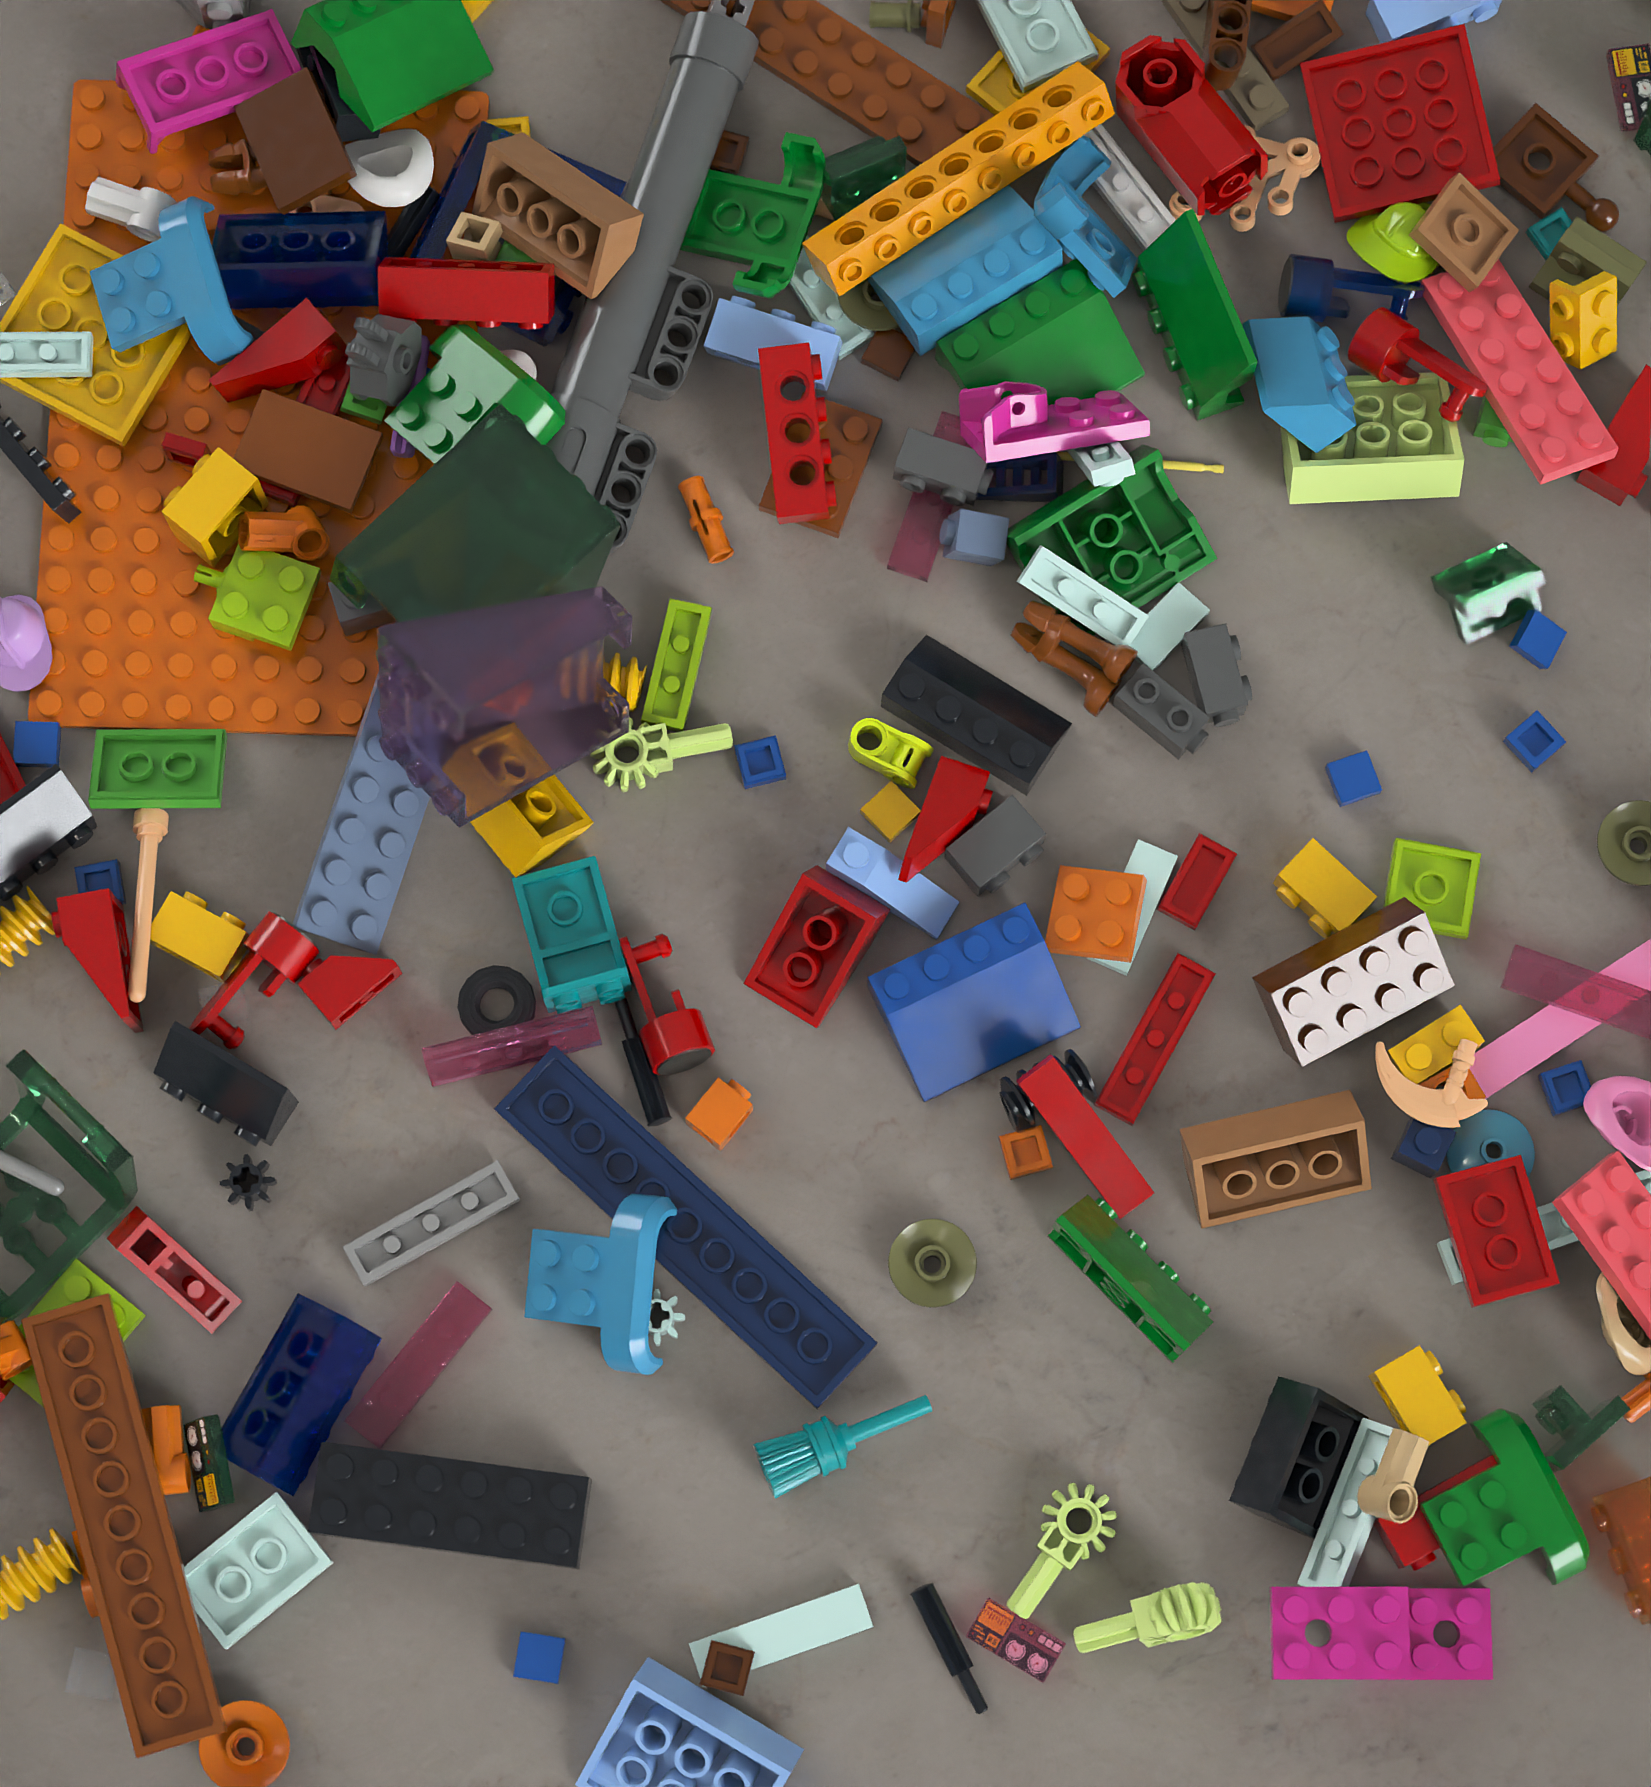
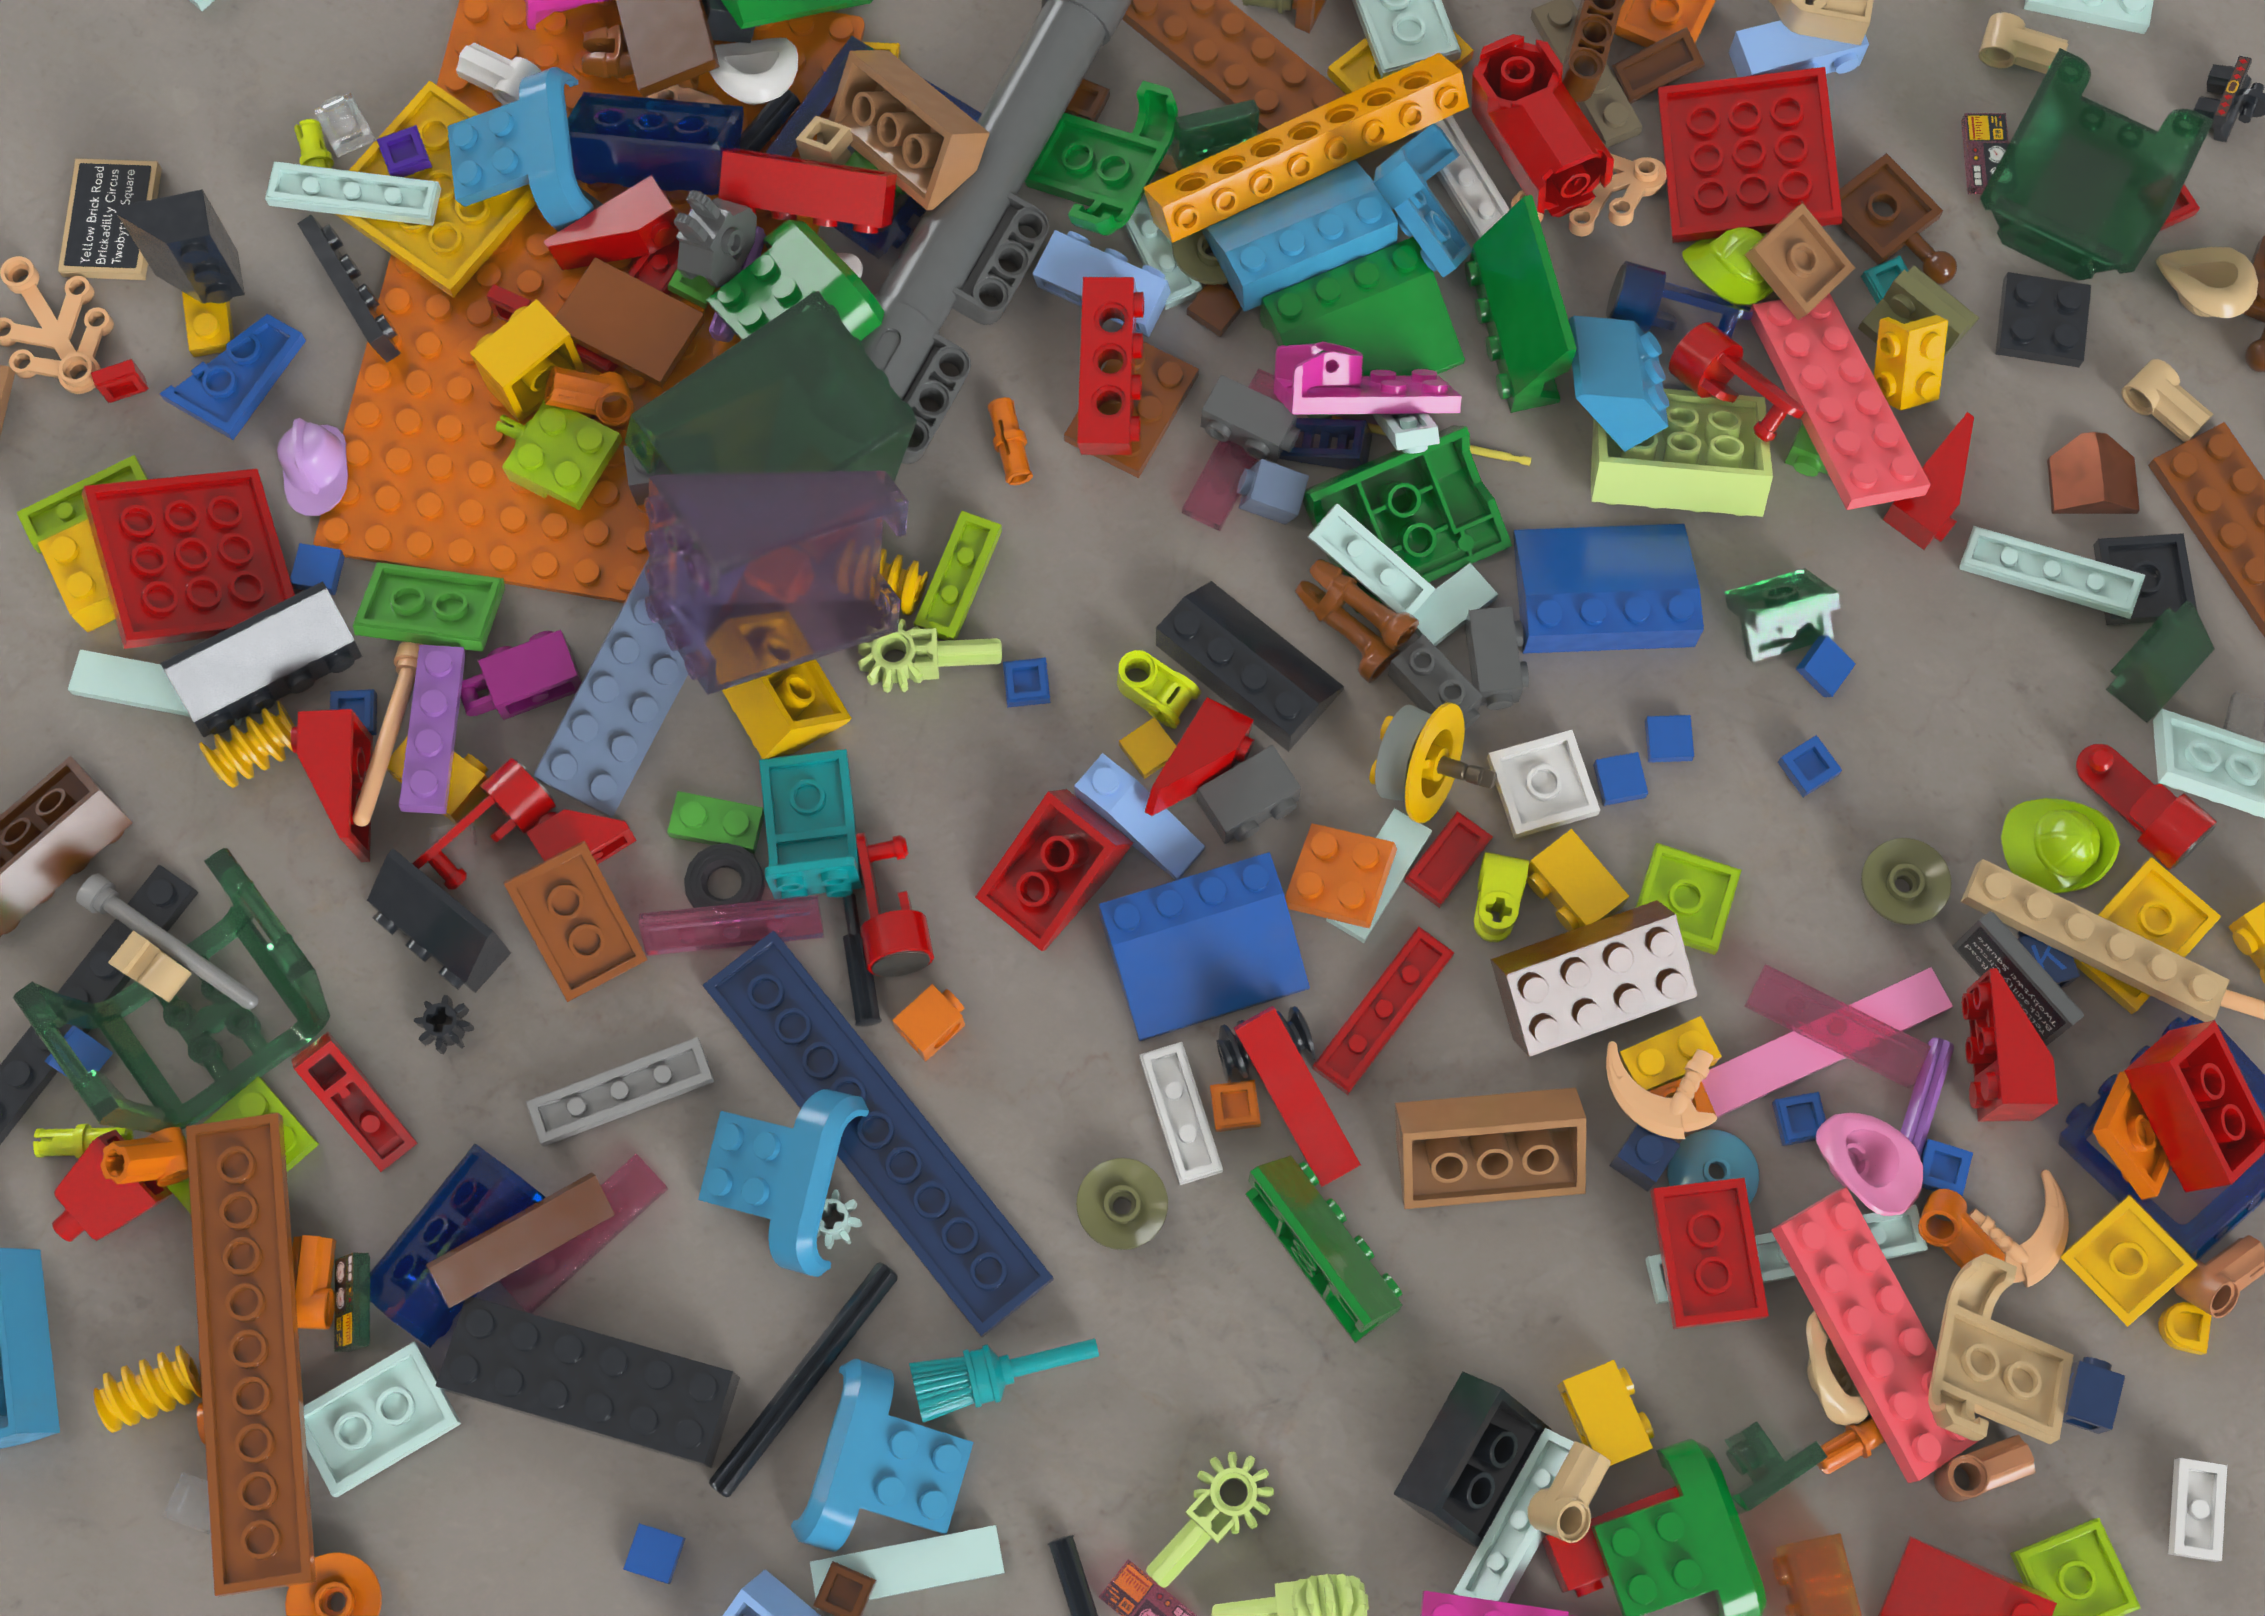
camera: 10 degrees right, 5 degrees down
none -> dark purple tile [377,125,432,177]
none -> medium lavender plate [399,645,466,814]
none -> reddish brown tile [426,1172,615,1308]
none -> magenta brick [460,630,582,720]
none -> dark orange plate [503,841,648,1002]
none -> bright green plate [667,791,765,854]
none -> black axle [709,1262,898,1497]
none -> dark azure piece [791,1359,974,1552]
none -> white tile [1139,1042,1223,1186]
none -> piece [1369,702,1497,823]
none -> neon yellow piece [1474,852,1529,942]
none -> white plate [1487,730,1600,839]
none -> blue slope [1513,523,1704,654]
none -> blue tile [1645,715,1694,763]

